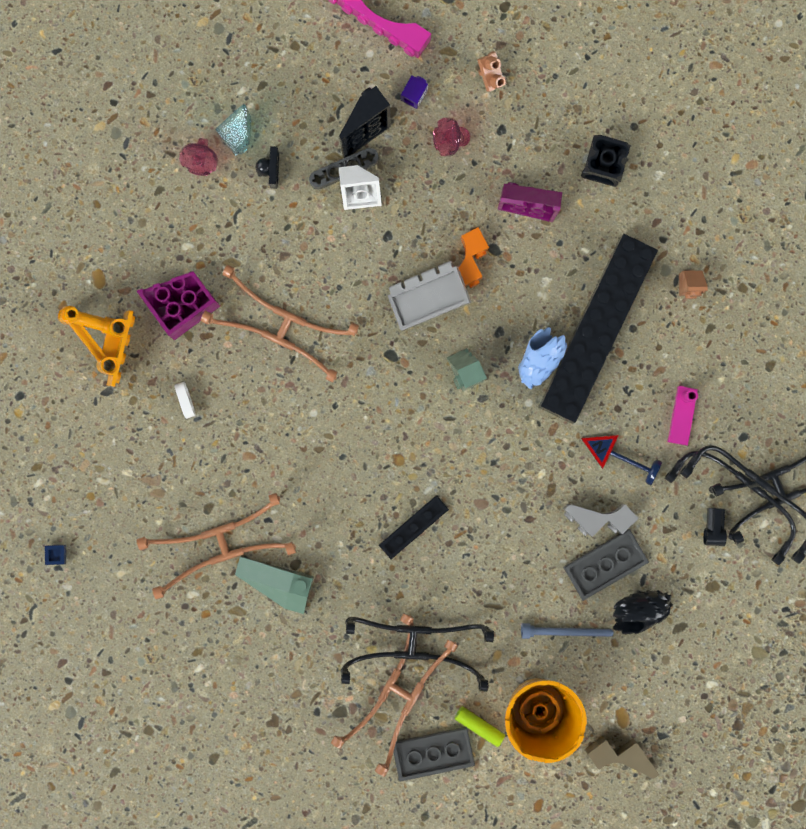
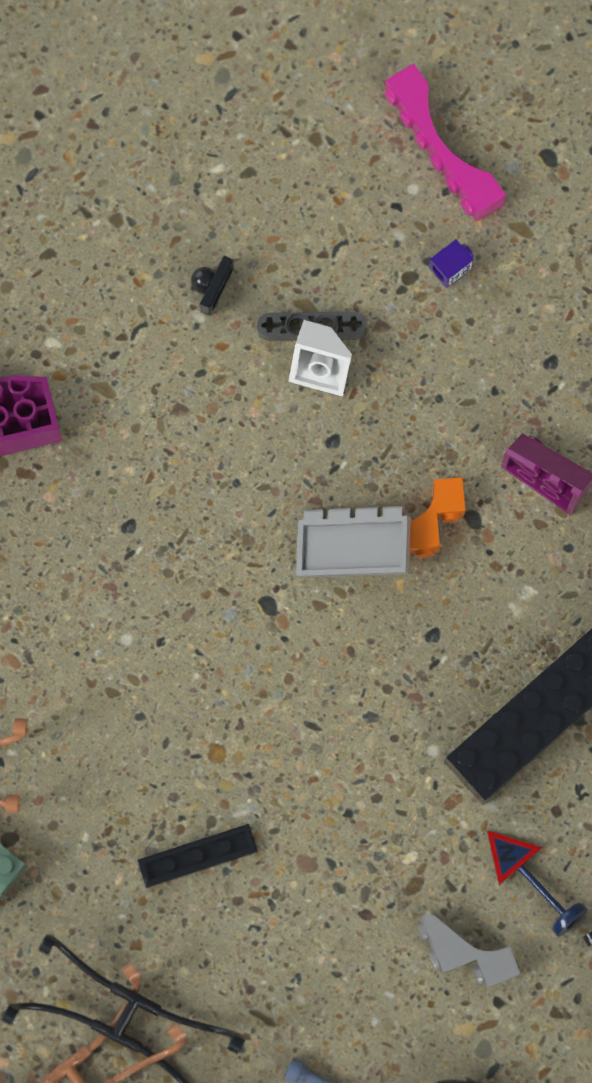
camera: 25 degrees right, 10 degrees down
clear pink tile [179,138,218,176] -> none
nougat bar [201,265,359,383] -> none
clear light blue slope [215,104,251,156] -> none
black slope [339,86,391,158] -> none
clear pink tile [433,118,470,156] -> none
sand green wedge [447,348,487,392] -> none
nougat hips [477,51,506,92] -> none
light blue head [518,327,567,389] -> none
dark grey tile [563,529,649,601] -> none

